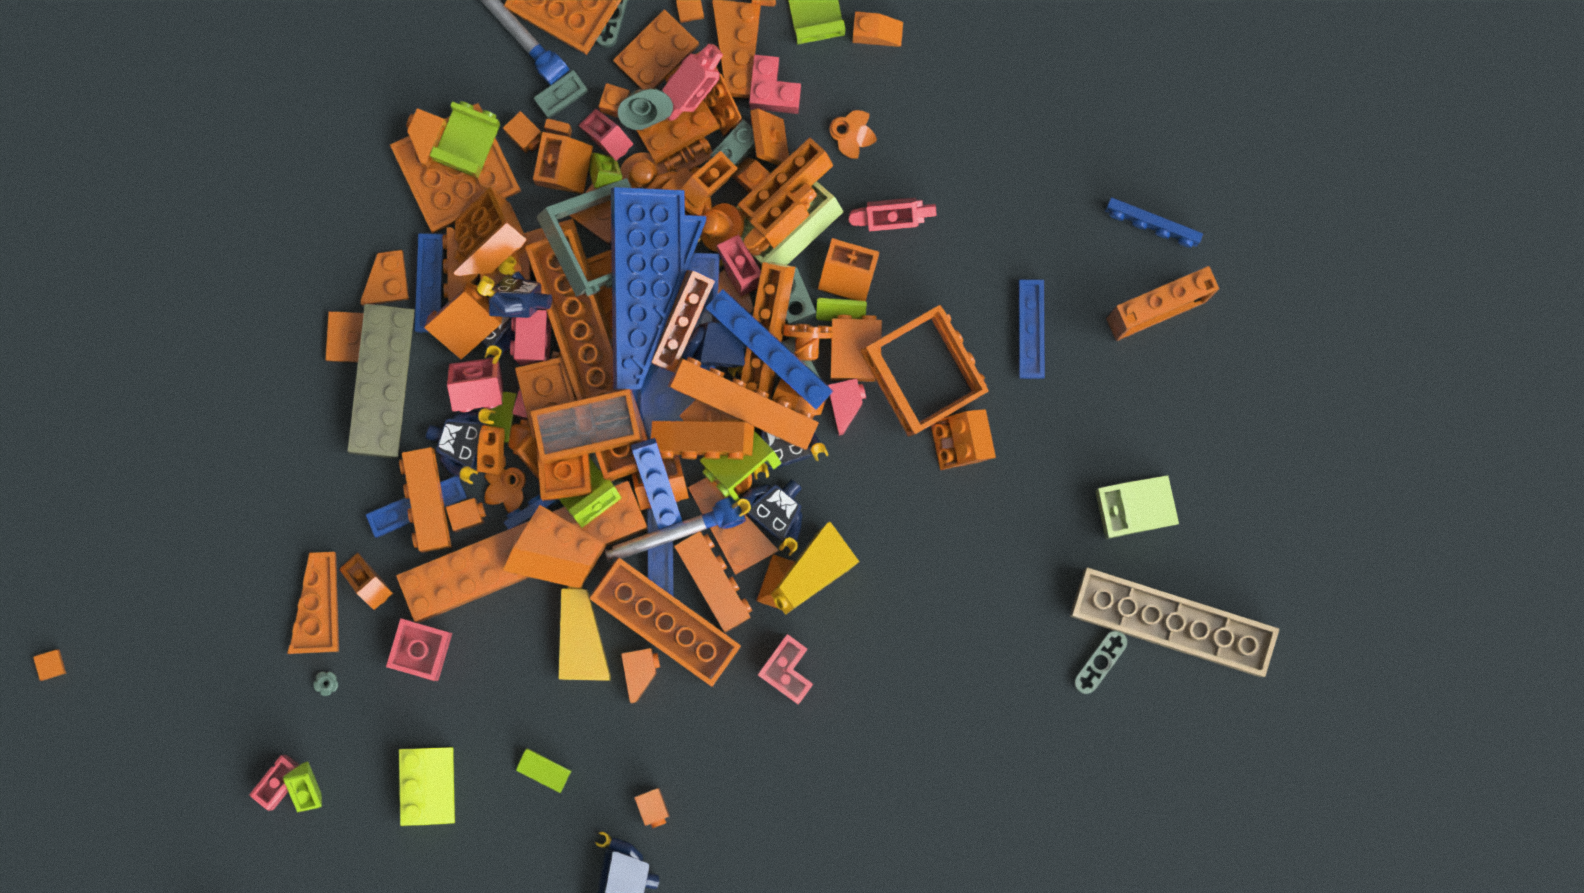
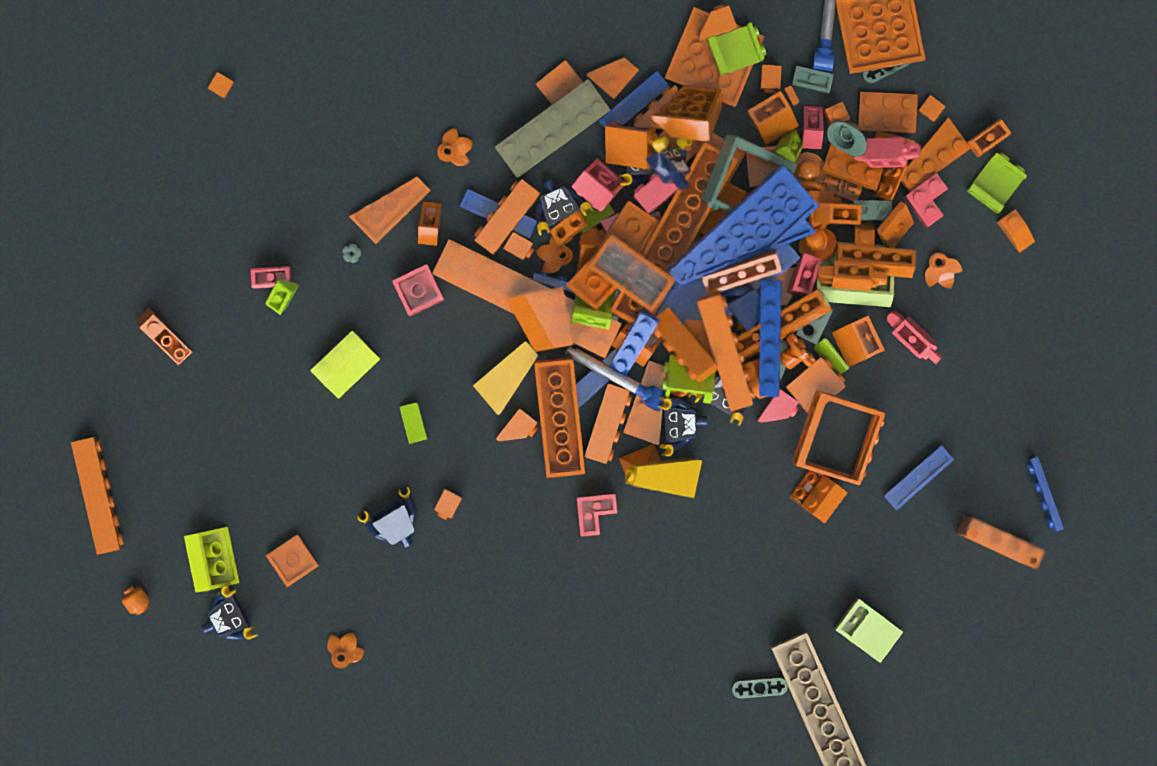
camera: 45 degrees right, 5 degrees up
none -> orange plate [437,128,473,166]

